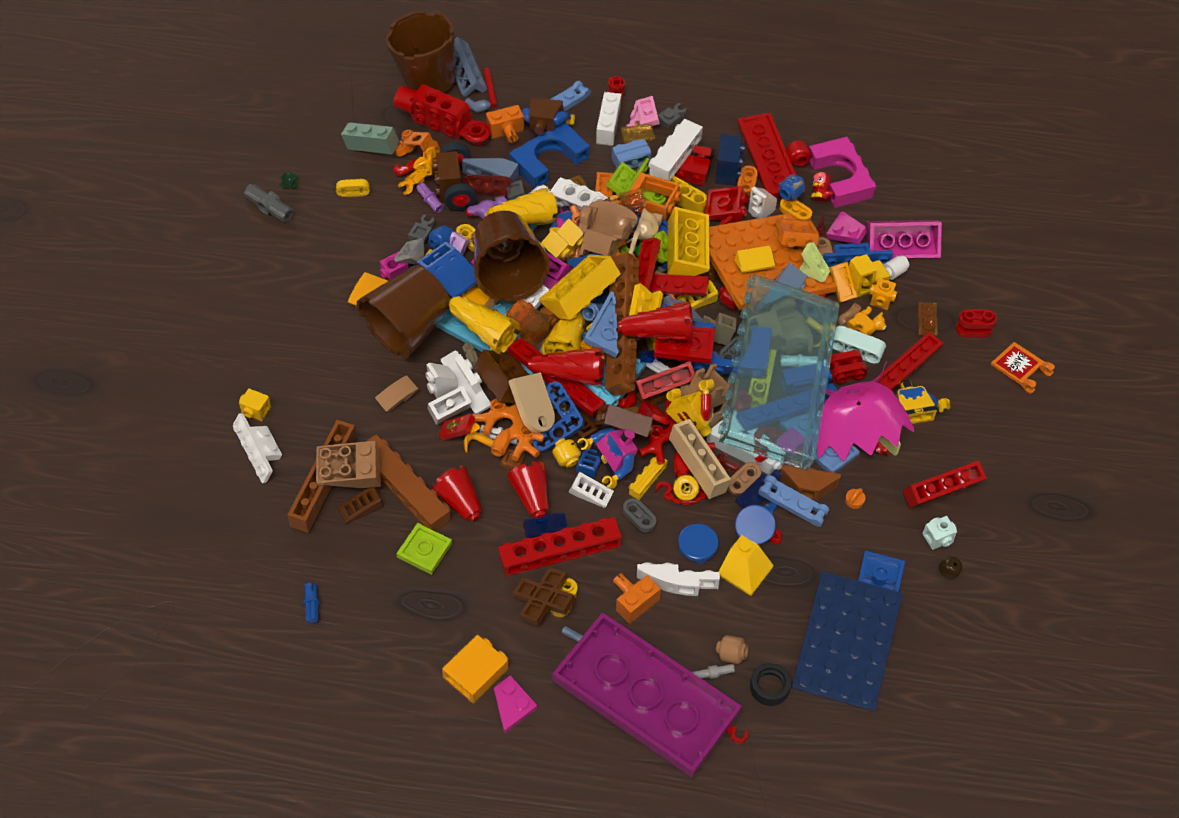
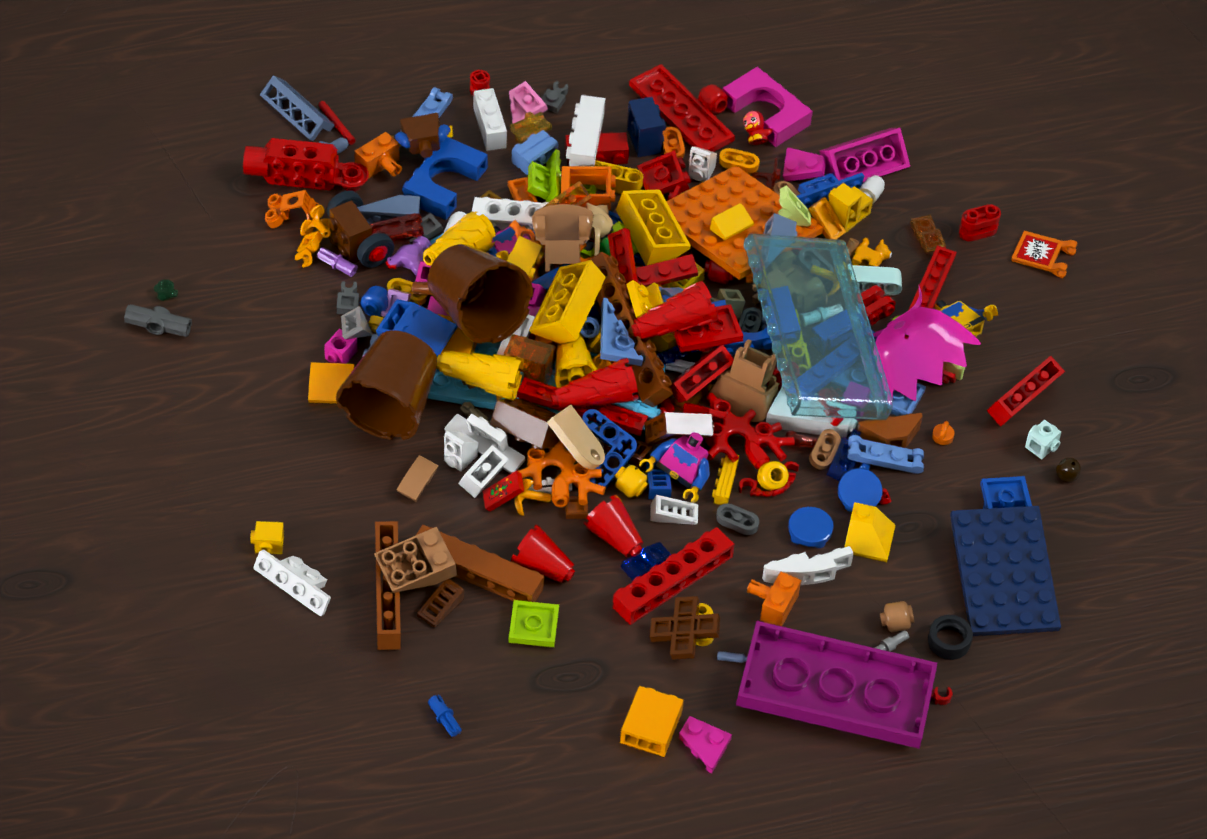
camera: 25 degrees left, 5 degrees down
yellow beam [336,179,370,197] -> none
sand green brick [341,122,399,154] -> none
reddish brown cone [386,10,456,93] -> none
red arm [393,159,416,177] -> none
torso [666,379,714,437] -> none
tan brick [669,419,731,499] -> none
red plate [693,145,715,159] -> none
orange plate [776,218,819,249] -> none
blue head [779,174,805,201] -> none
light orange brick [869,278,897,310] -> none

